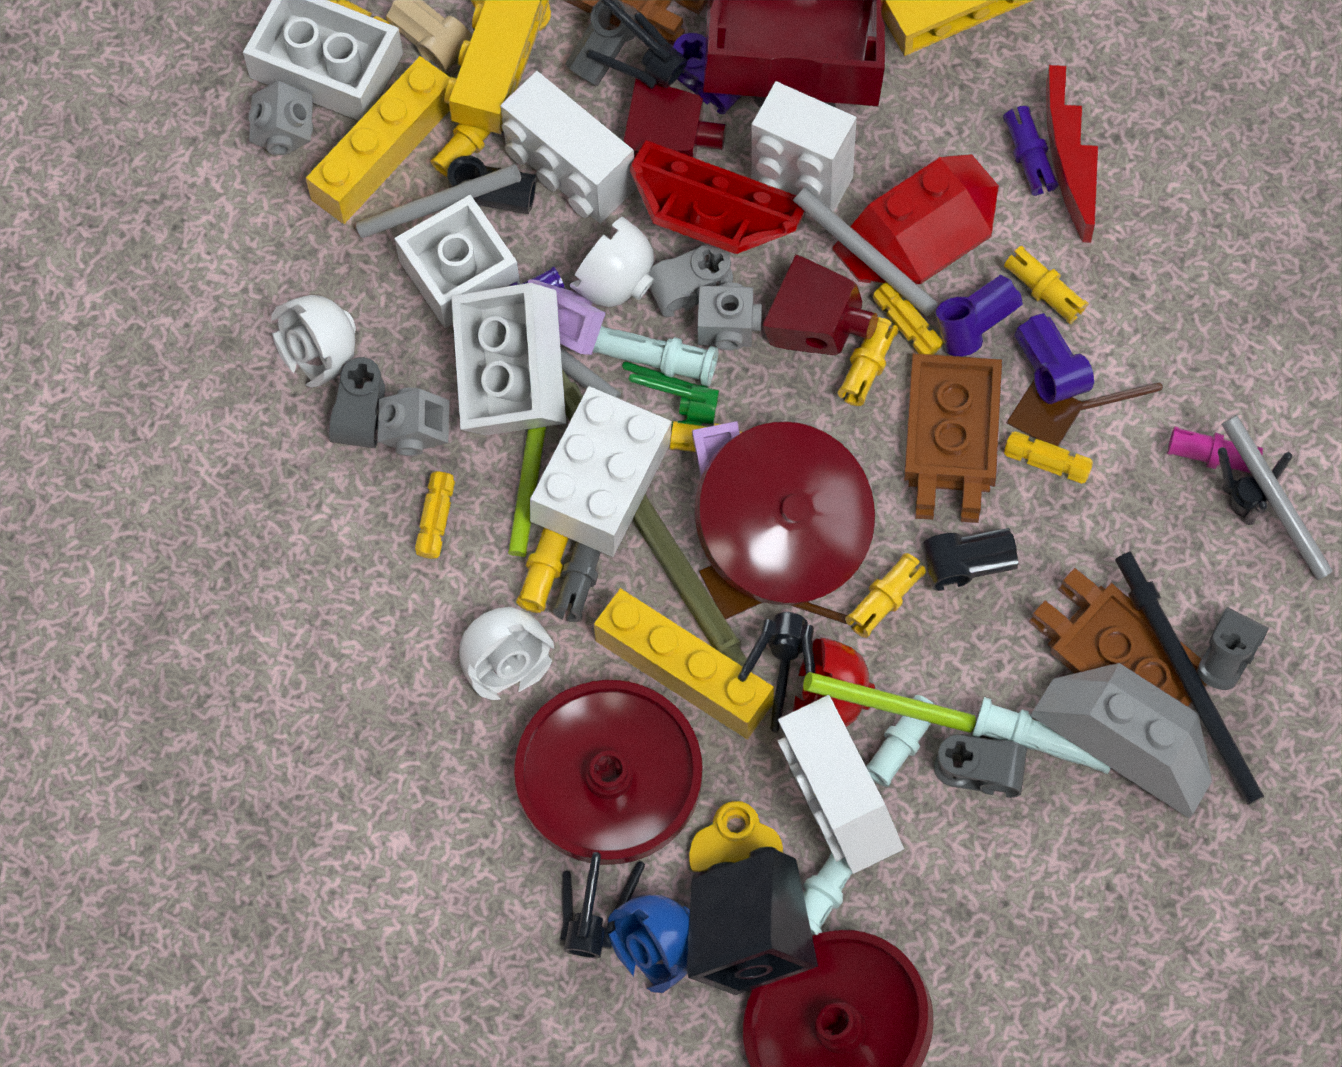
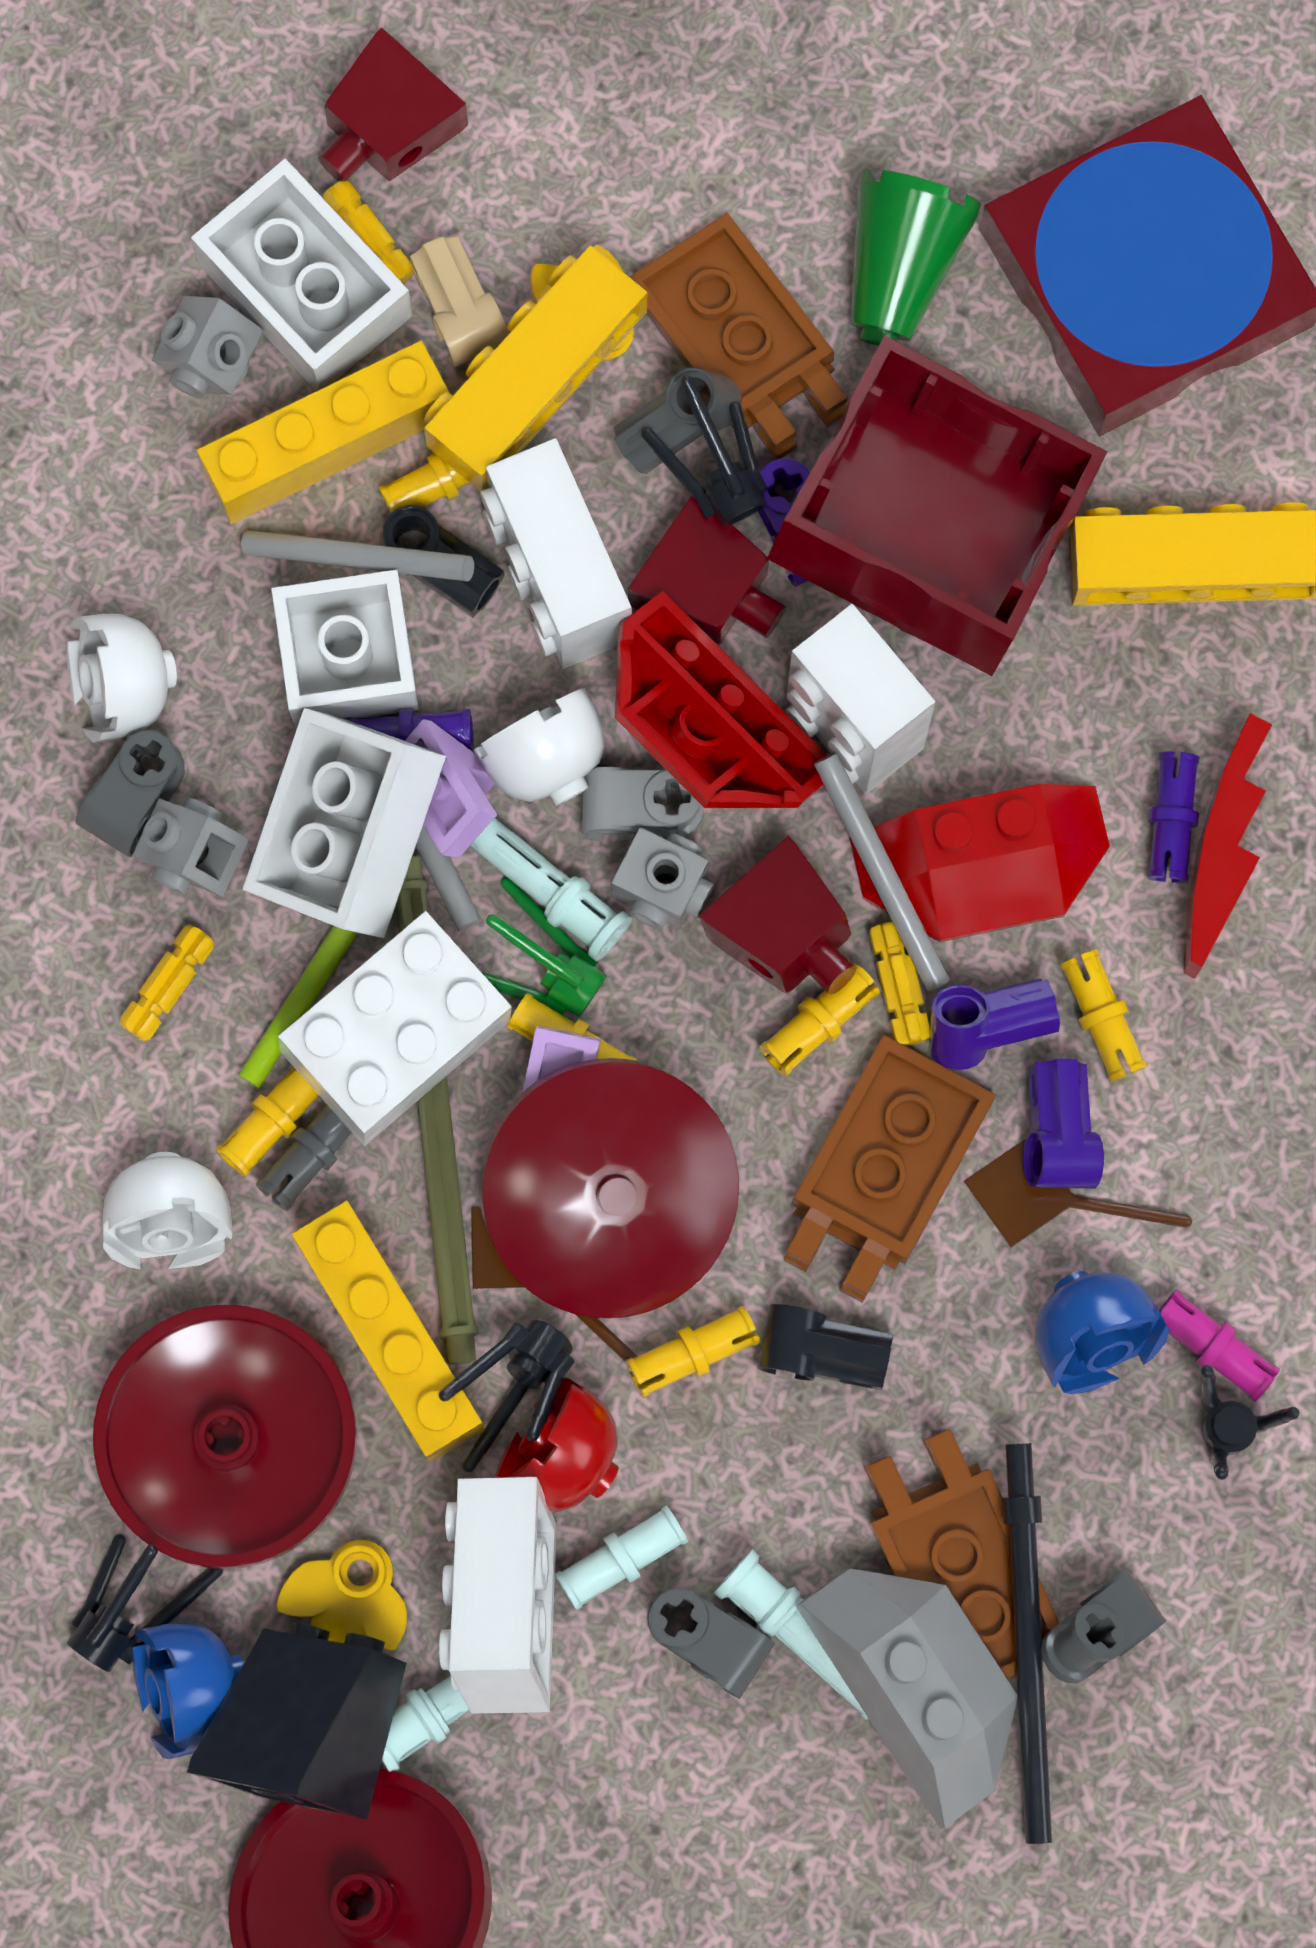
camera: 20 degrees right, 10 degrees up
lime bar [803,672,976,733] -> none
yellow axle [1004,431,1093,484] -> none
light grey bar [1221,415,1333,580] -> none
none -> blue cylinder [1034,1271,1170,1394]

